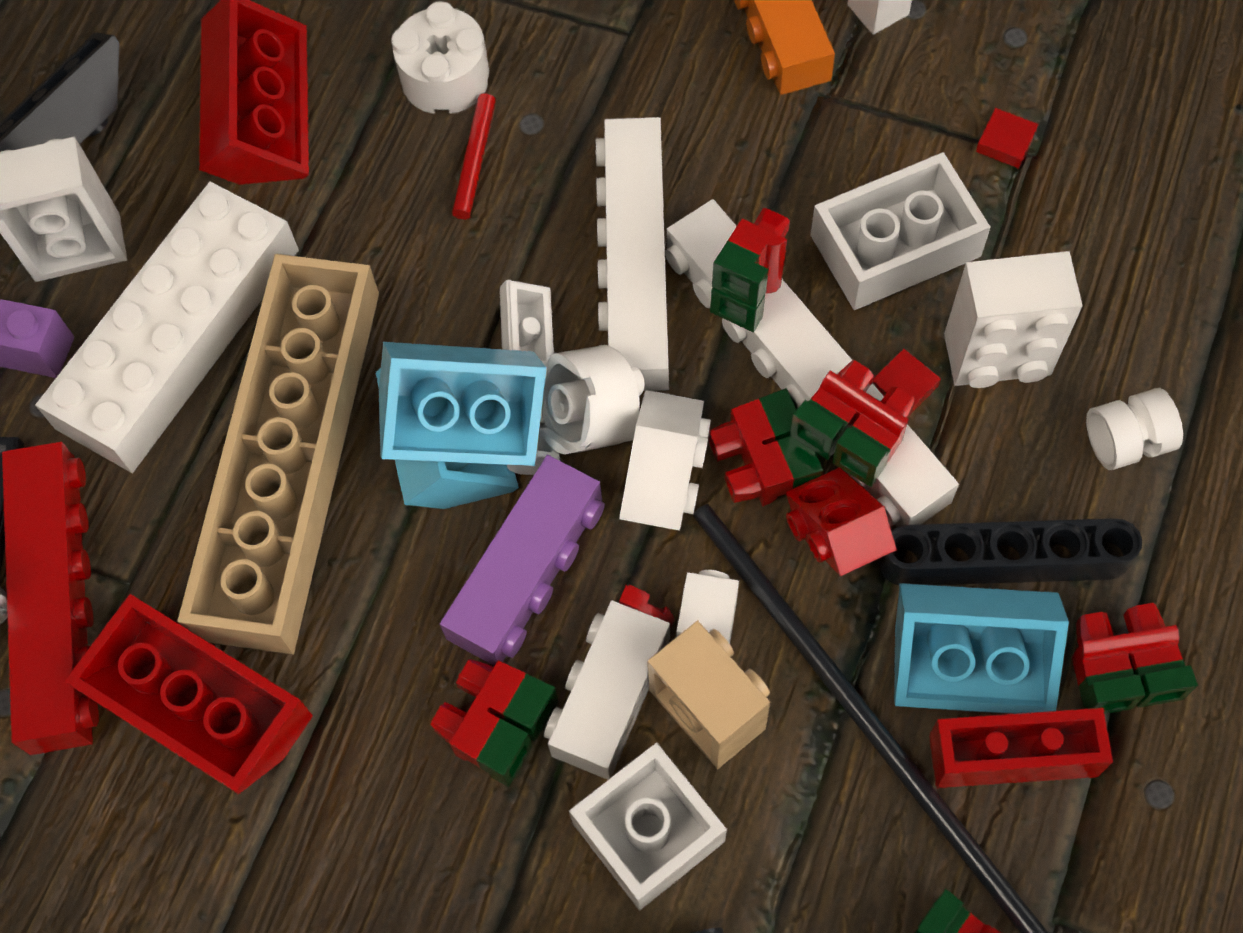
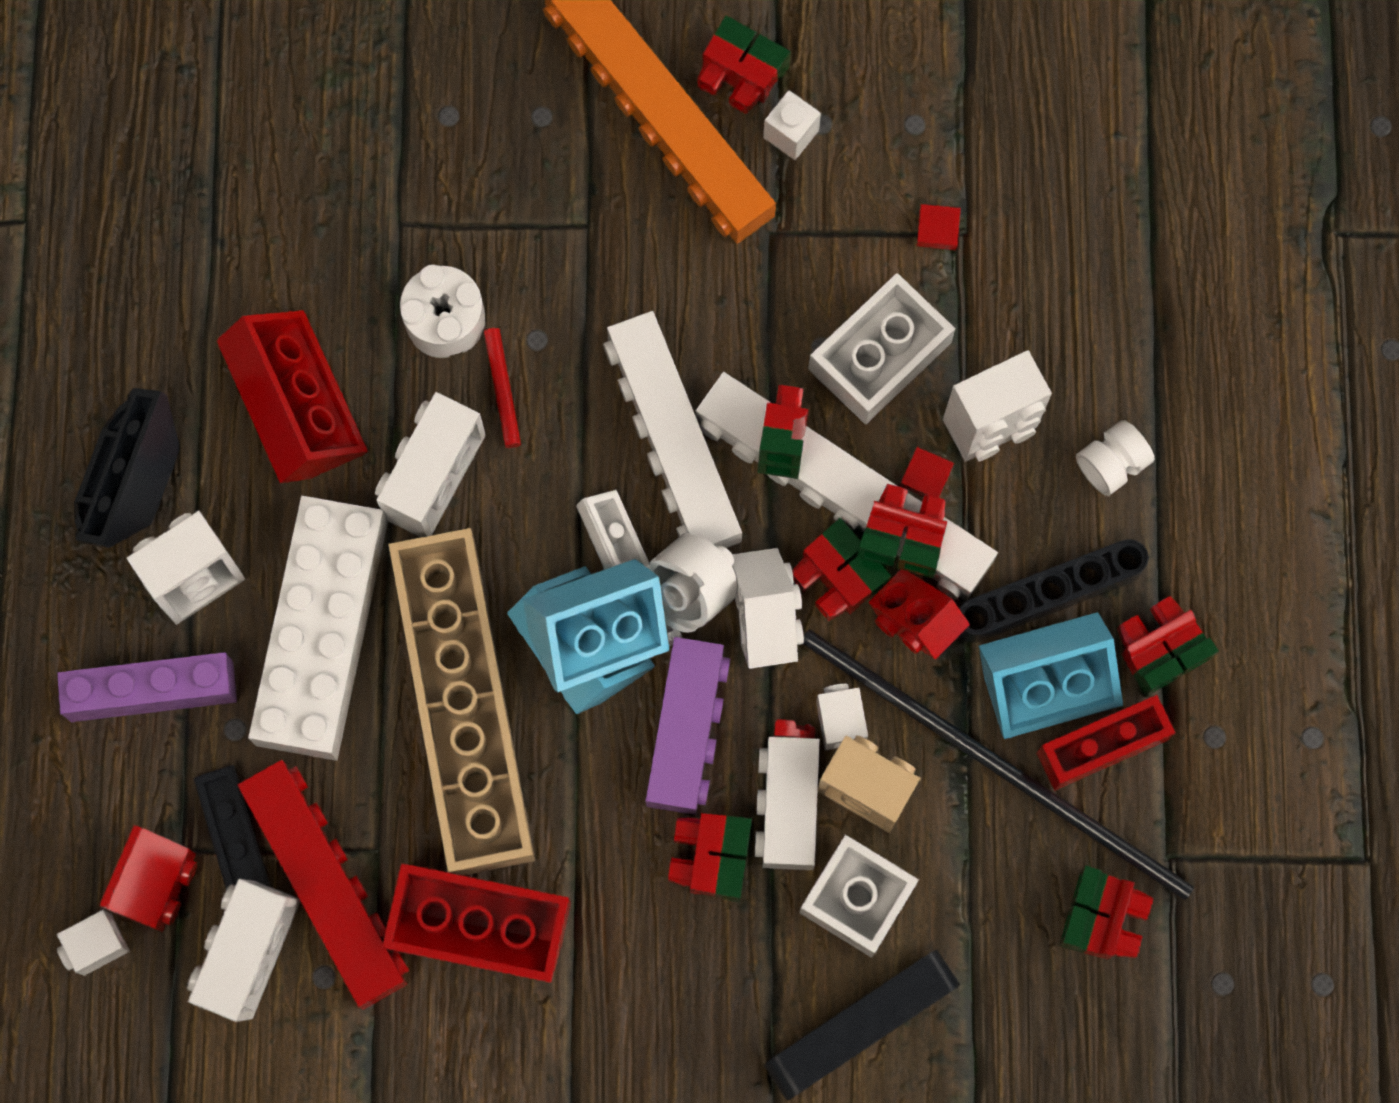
camera: 25 degrees left, 10 degrees up
none -> white brick [375,392,486,537]

